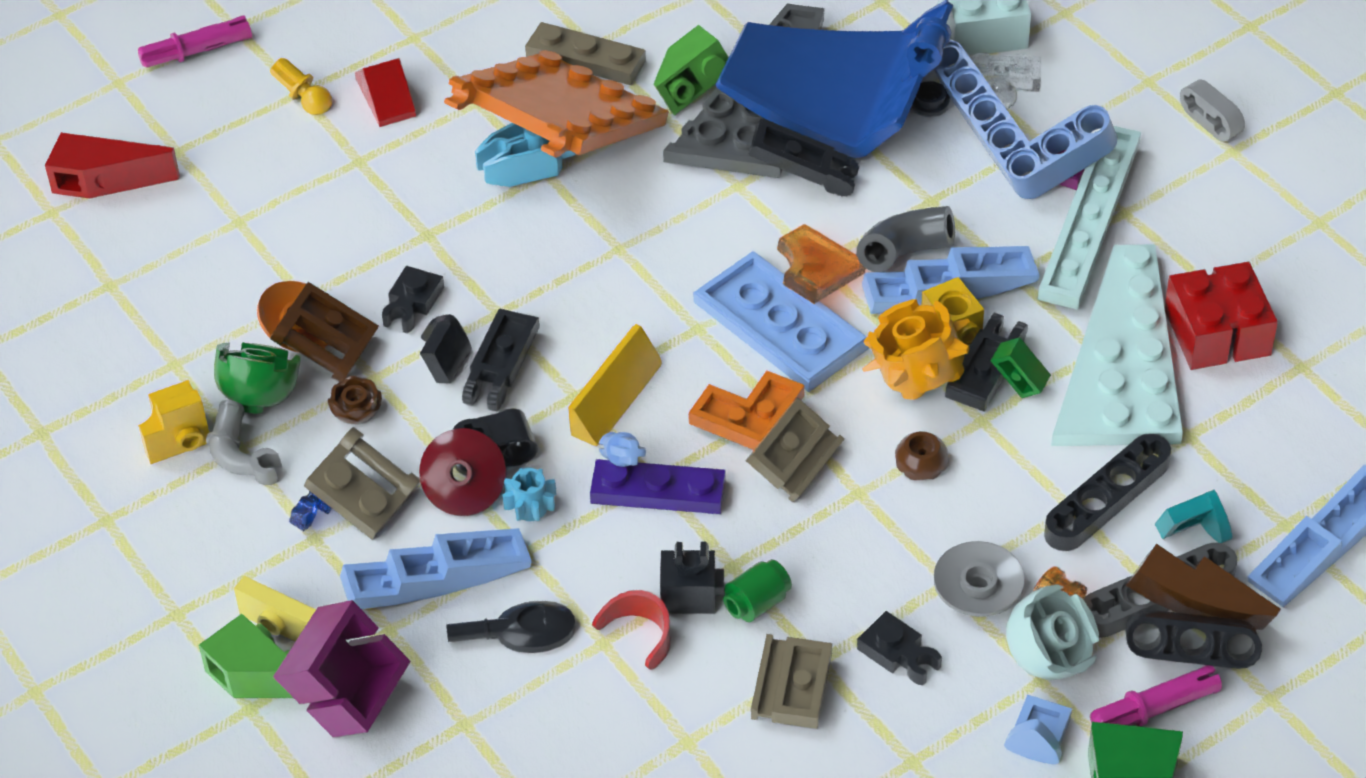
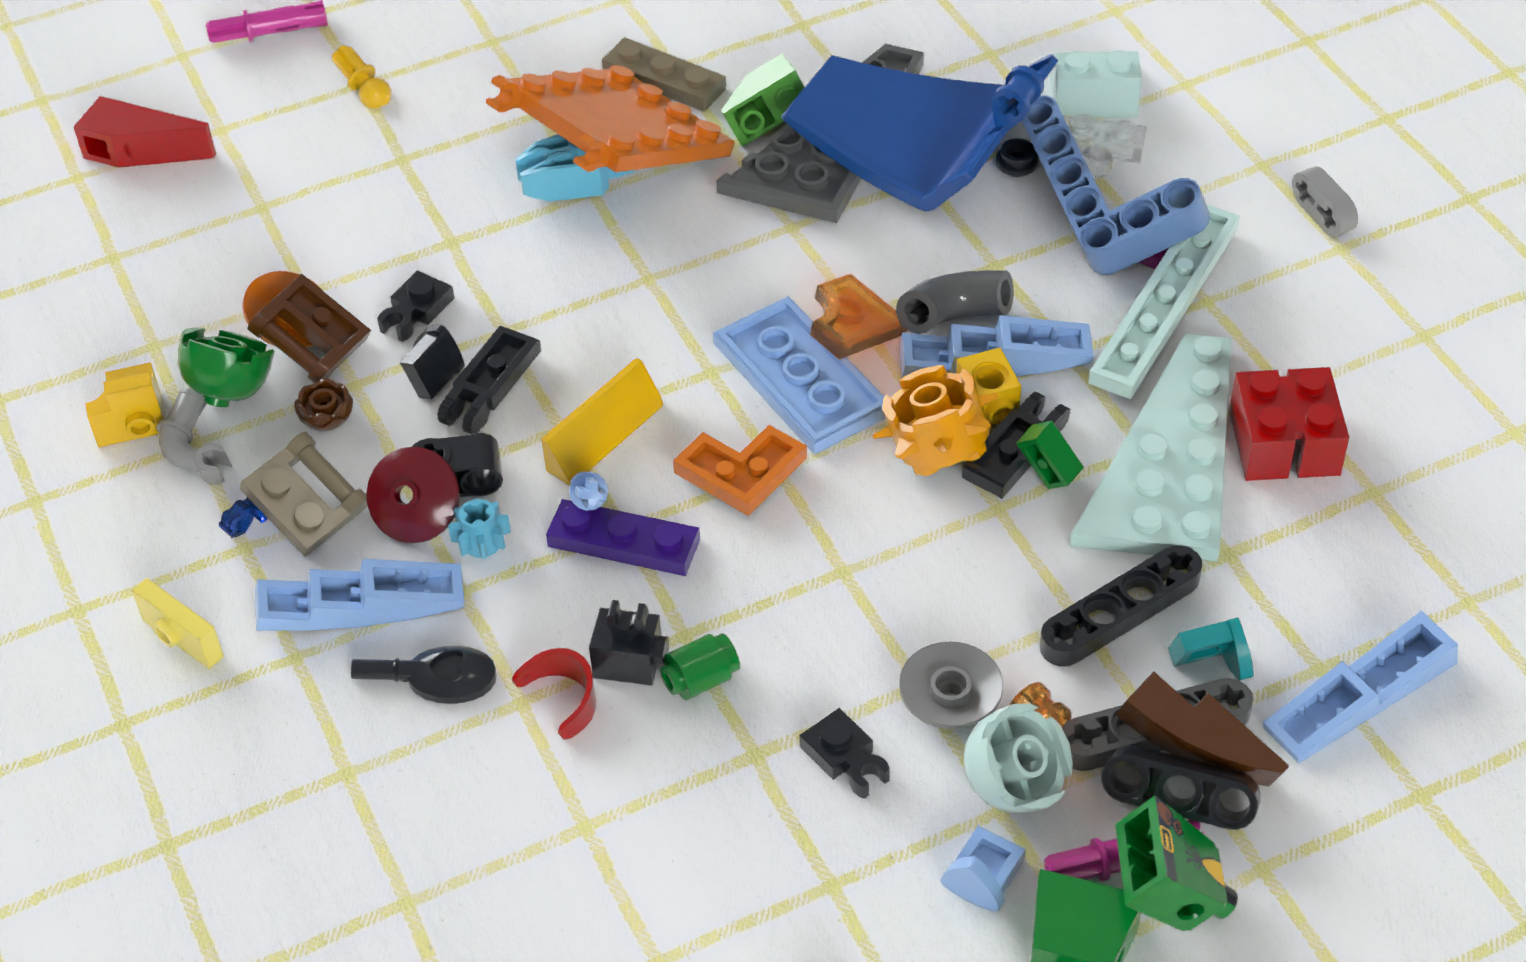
camera: 10 degrees right, 0 degrees up
bright green slope [199,613,293,698] -> none
magenta piece [273,600,411,737] -> none
red slope [355,58,416,127] -> none
dark tan plate [745,398,845,502] -> none
black hinge [748,118,860,197] -> none
dark tan plate [751,634,832,729] -> none
reddish brown plate [895,431,949,480] -> none
none -> green torso [1115,796,1238,931]

